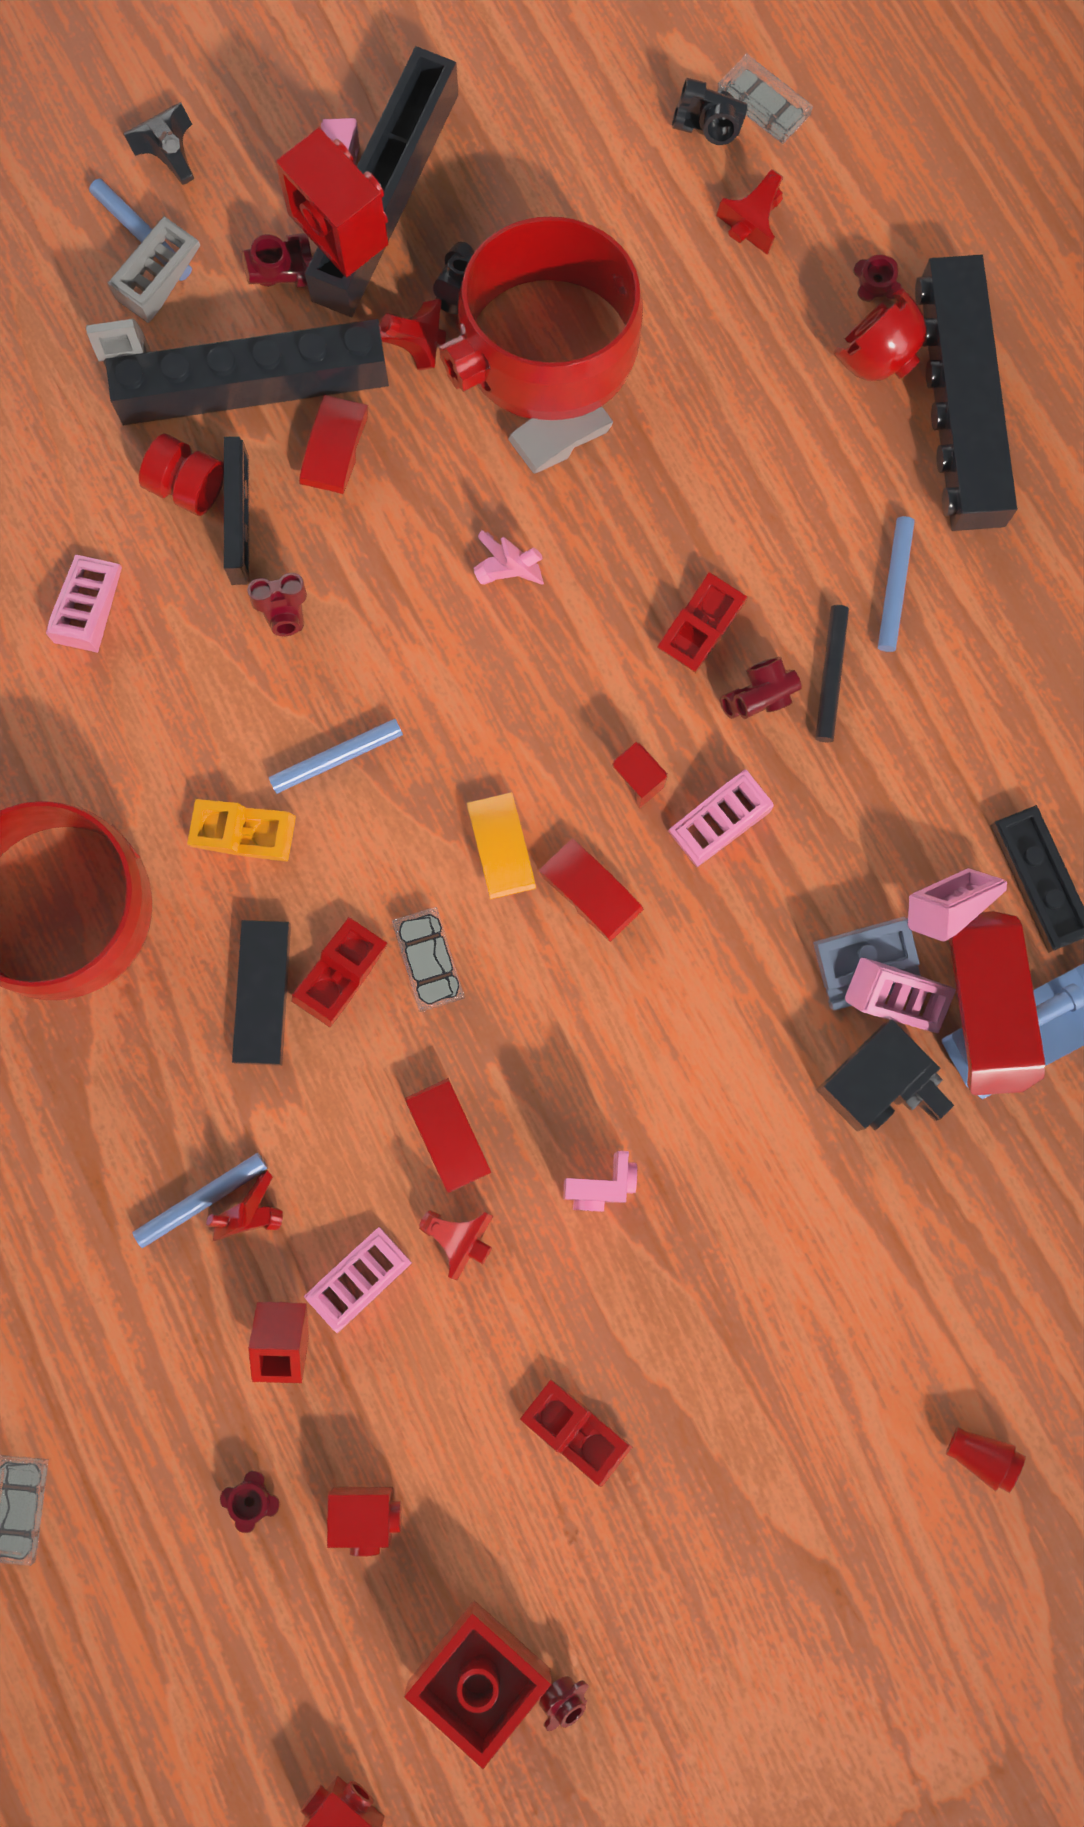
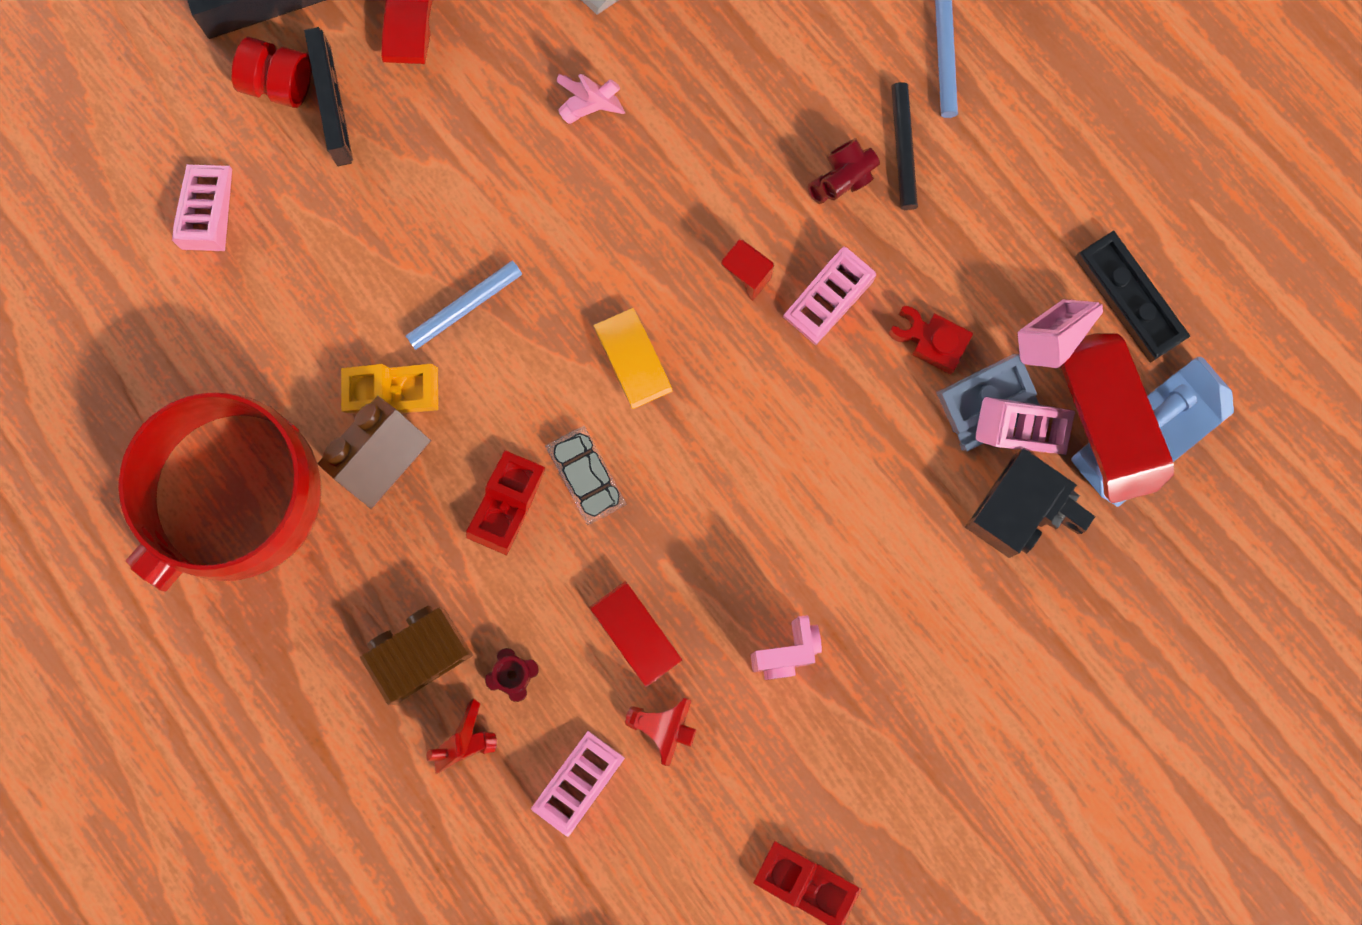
camera: 10 degrees left, 0 degrees up
medium blue bar [132,1153,268,1248] -> none
black tile [232,920,291,1066] -> none
dark red plate [247,573,307,637] -> none
red brick [248,1302,309,1383] -> none
red slope [539,838,644,942] -> none
red slope [657,572,748,673] -> none
red cone [946,1427,1026,1493] -> none
none -> brick [317,395,431,509]
none -> reddish brown brick [360,606,473,705]
none -> dark red plate [485,648,539,702]
none -> red plate [888,306,973,375]

